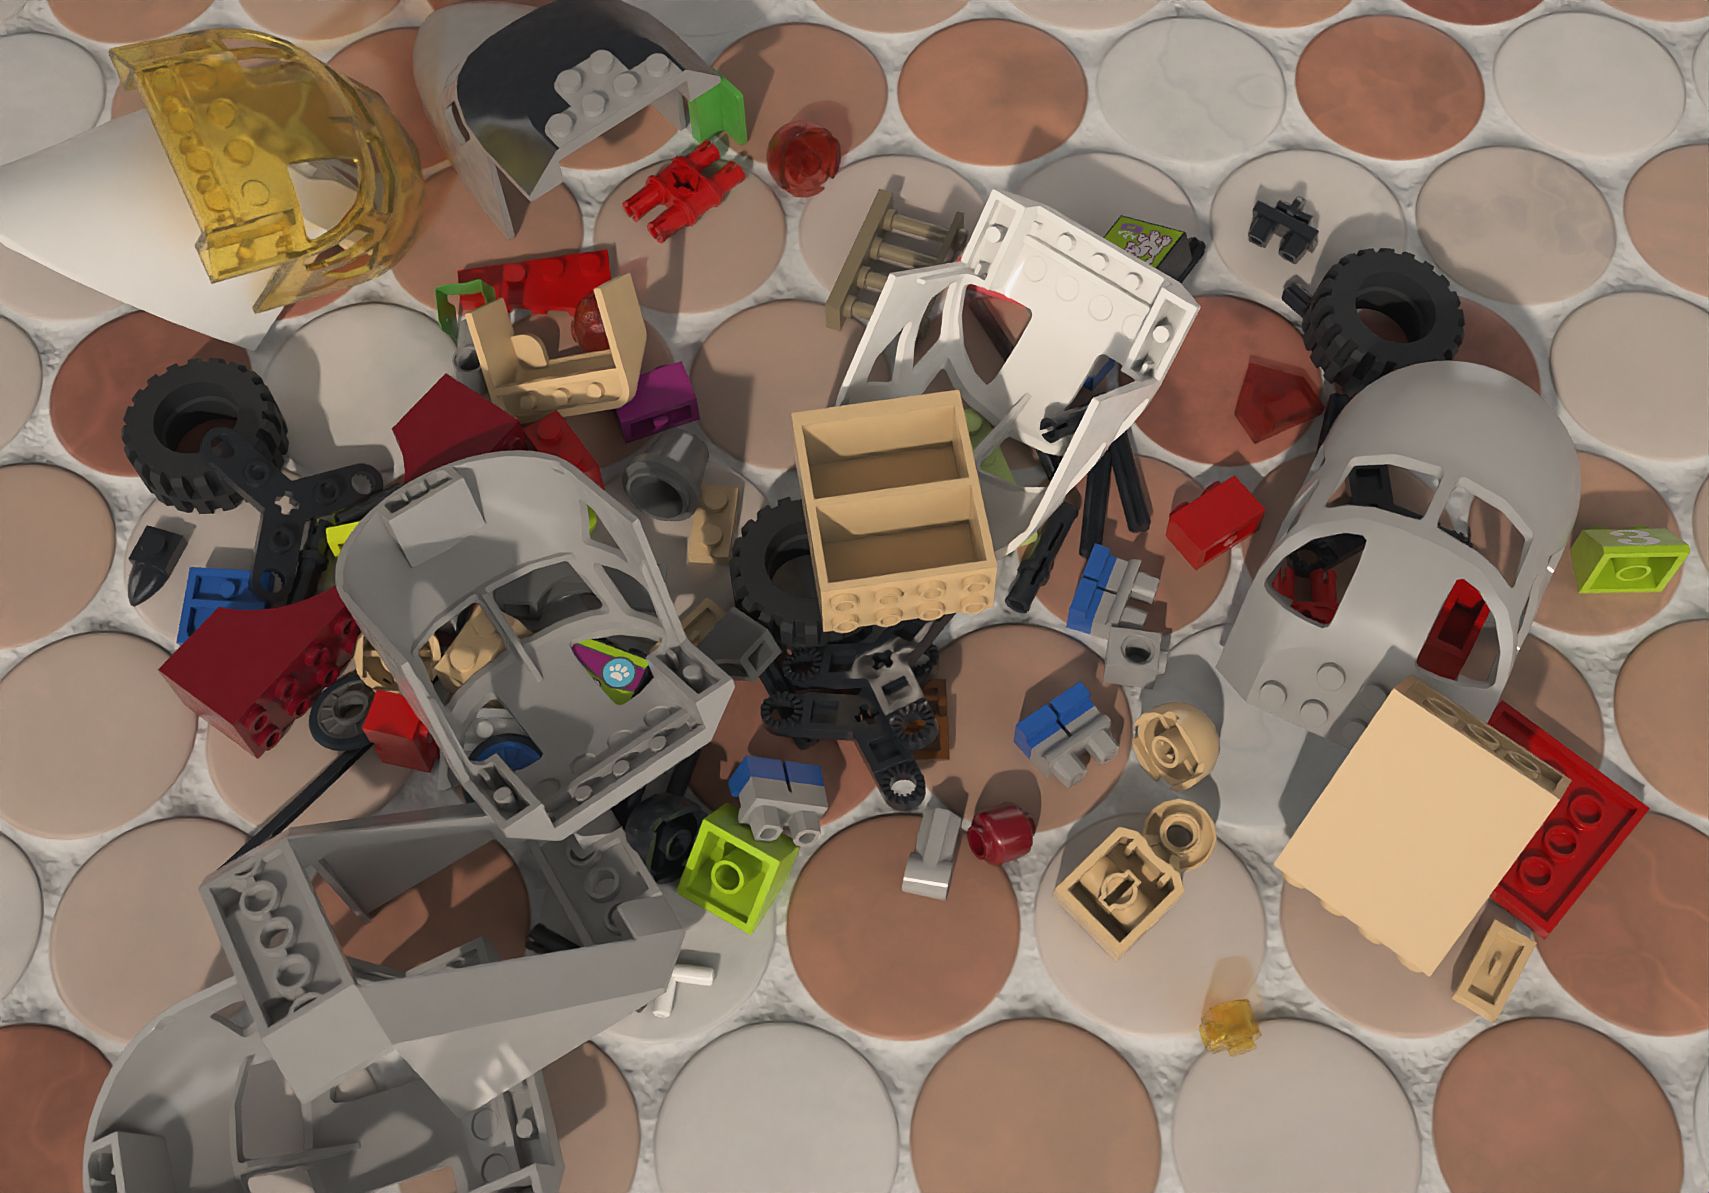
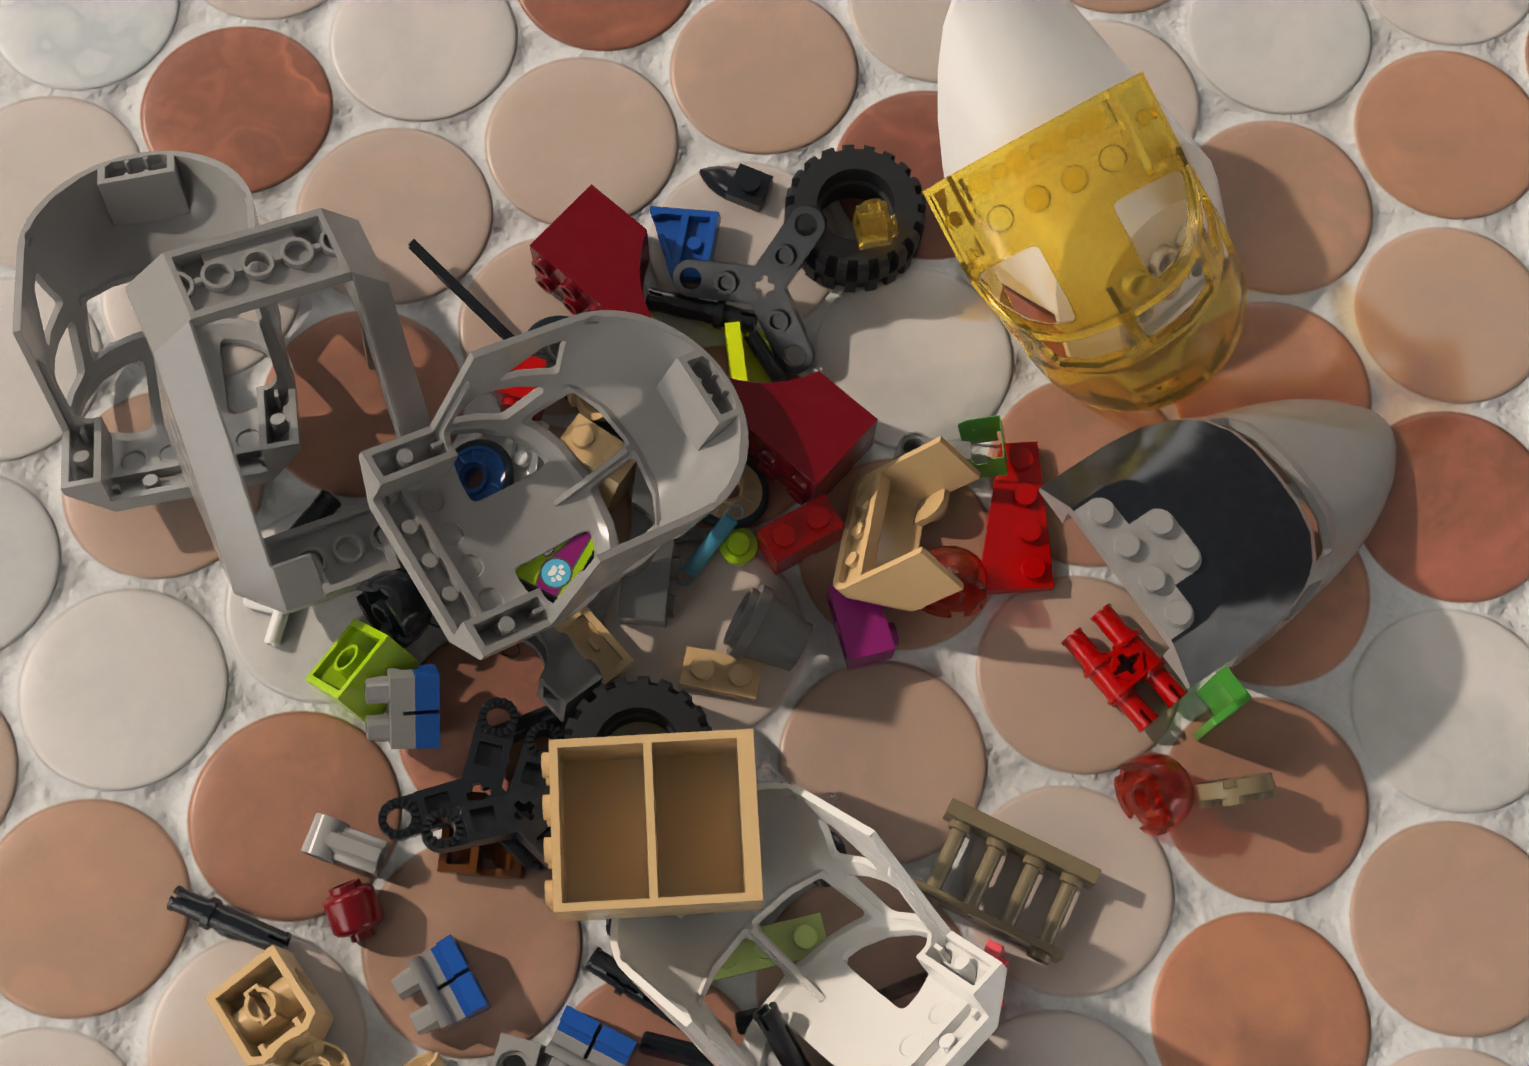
camera: 90 degrees right, 10 degrees up
none -> black pin [167,885,292,950]
none -> clear yellow plate [853,198,898,250]
none -> dark tan plate [1193,772,1278,809]

